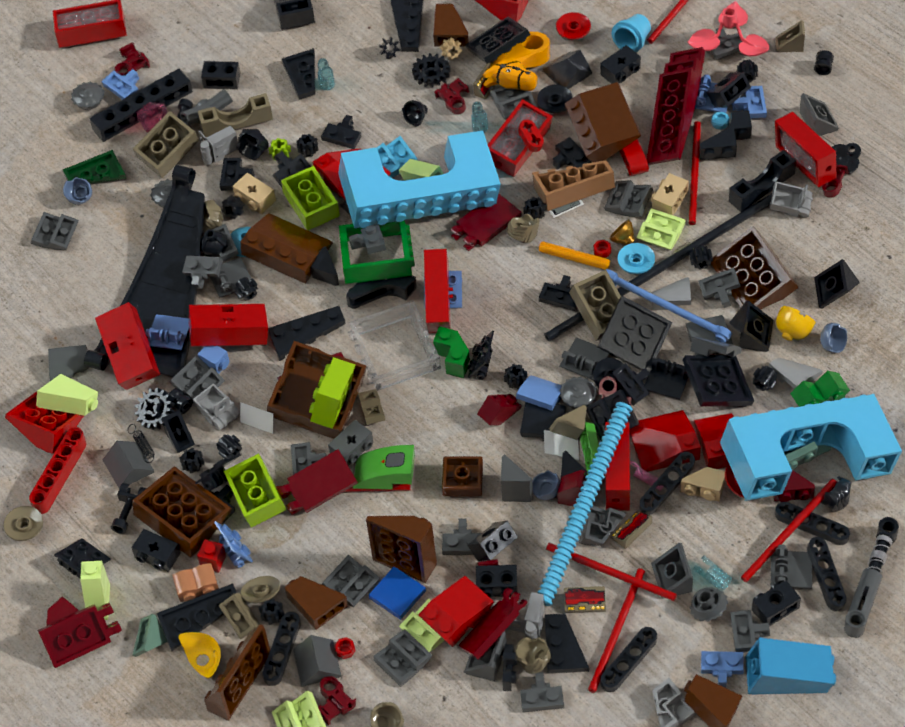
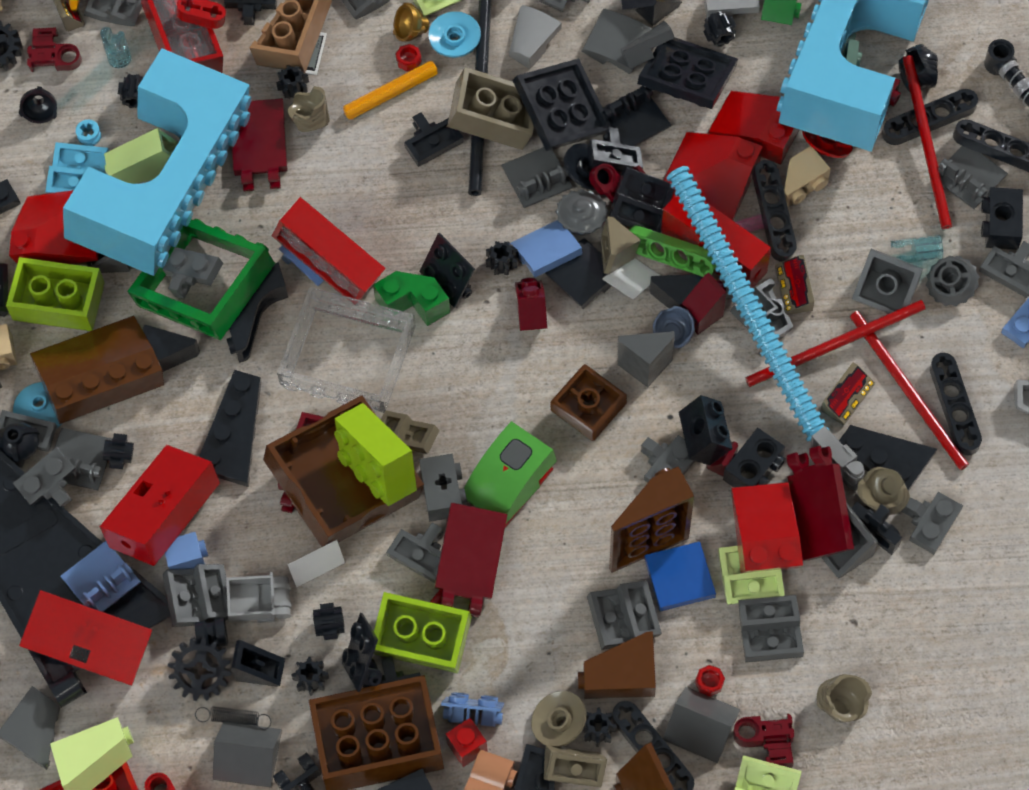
camera: 55 degrees left, 10 degrees up
medium blue hinge [605,269,732,343] -> none
none -> medium azure bush [76,119,101,146]

